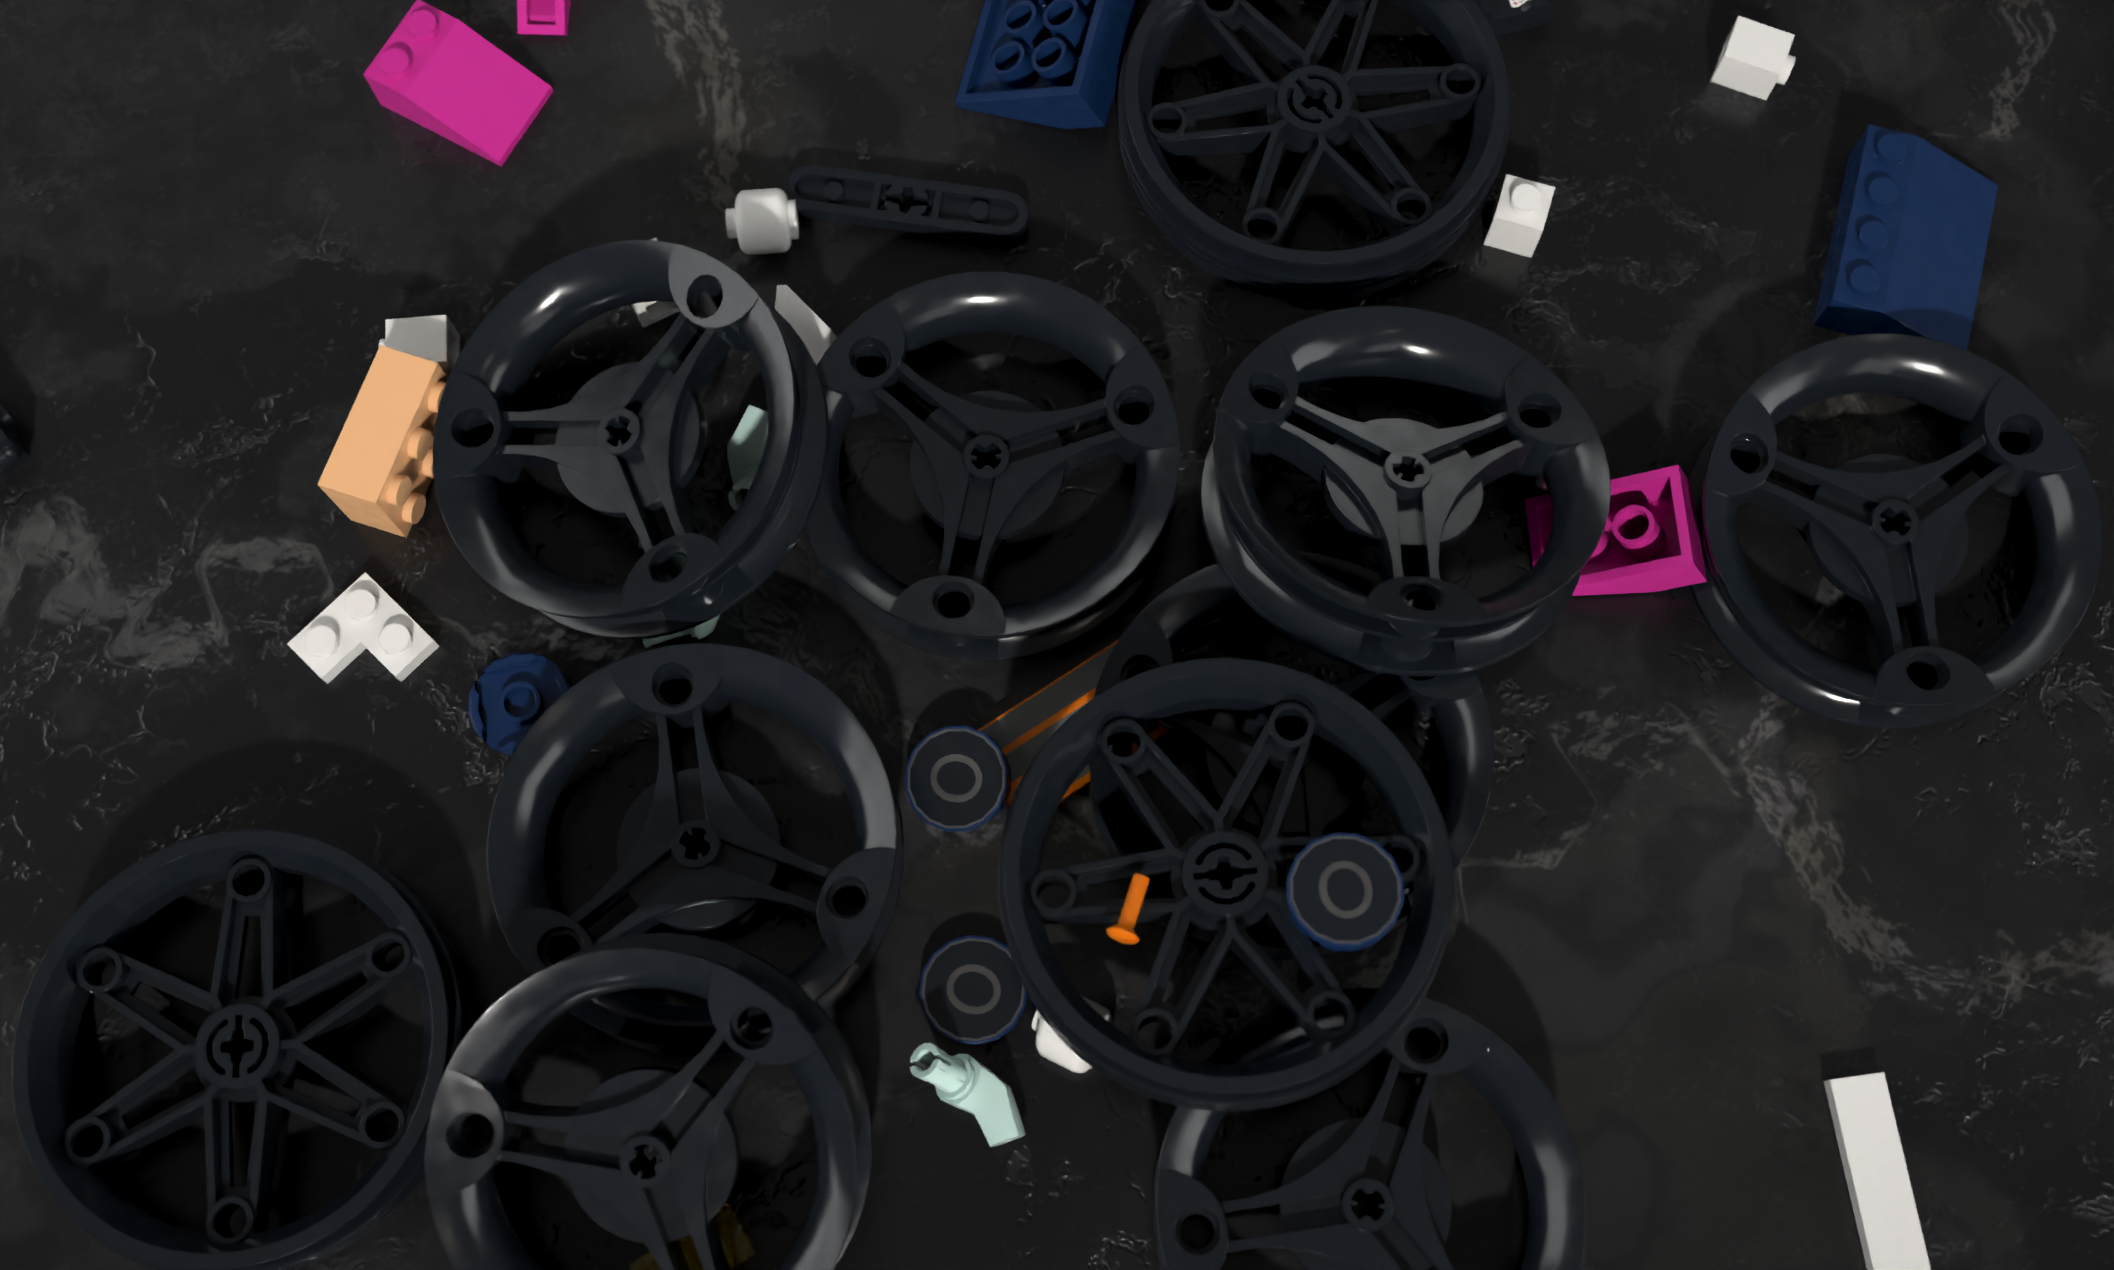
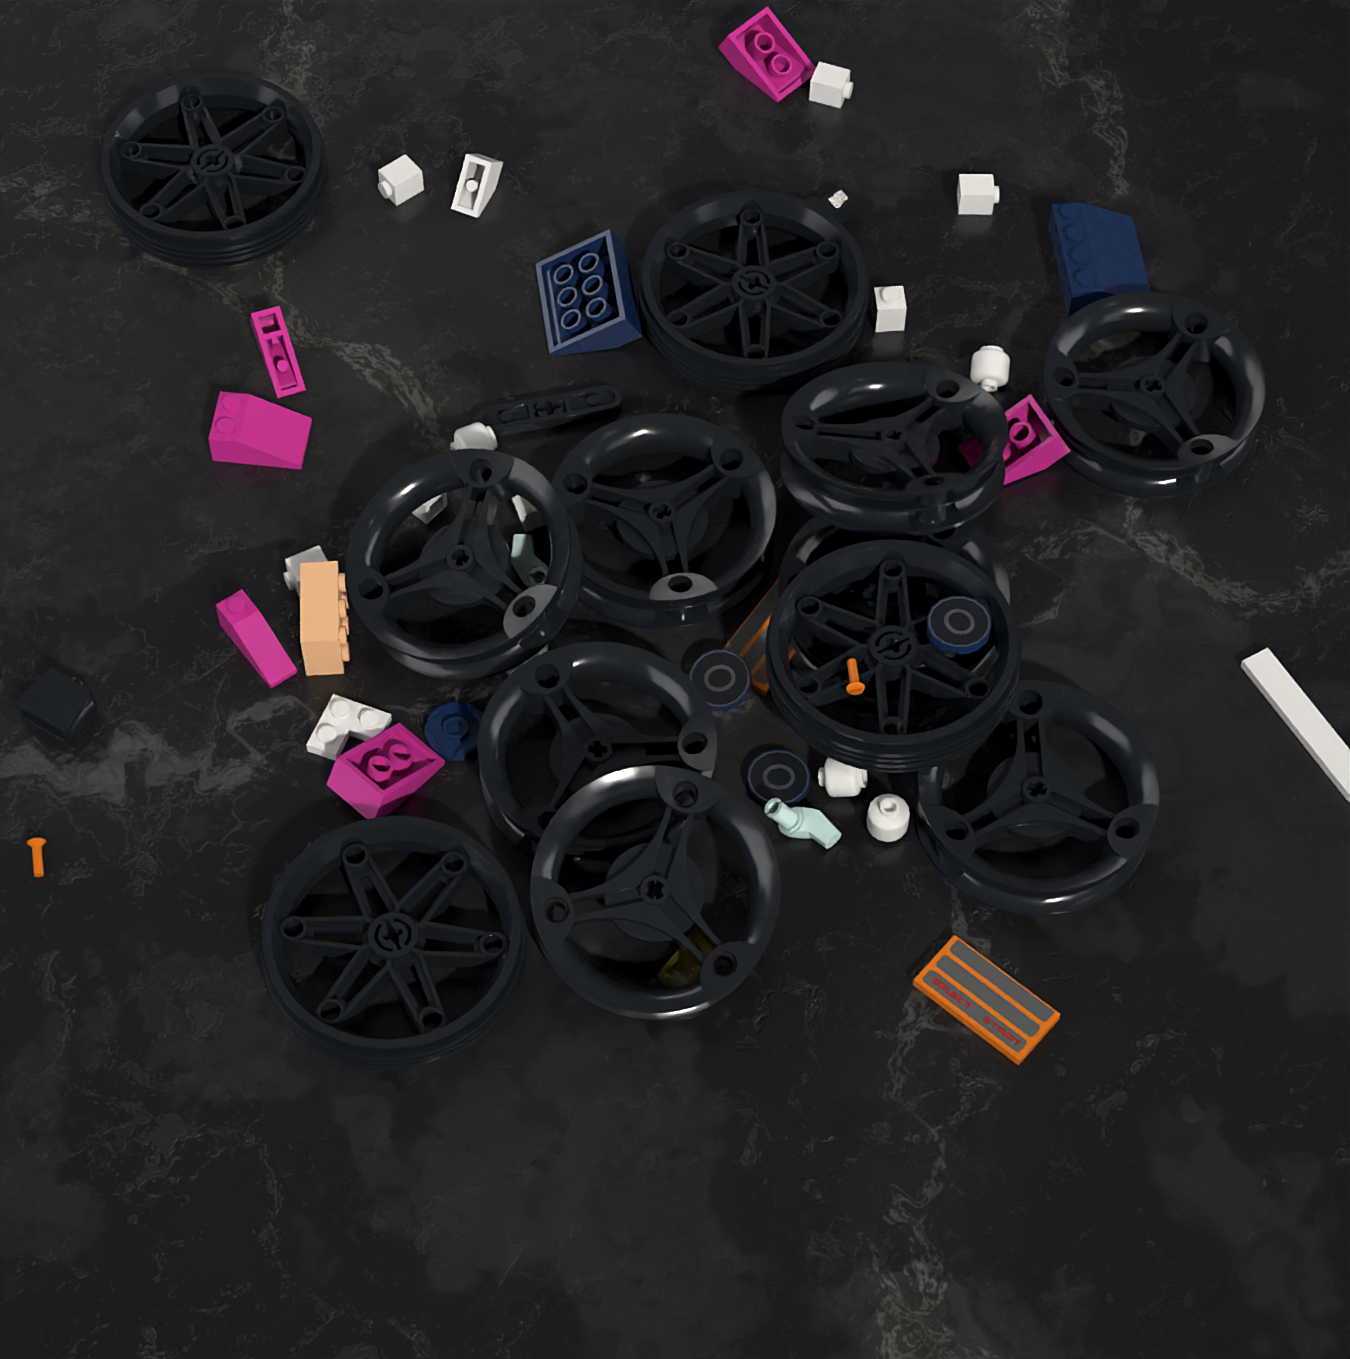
camera: 25 degrees left, 15 degrees down
none -> dark pink slope [216,589,297,688]
none -> dark pink slope [326,722,445,819]
none -> white head [866,794,910,842]
none -> white head [970,345,1010,392]

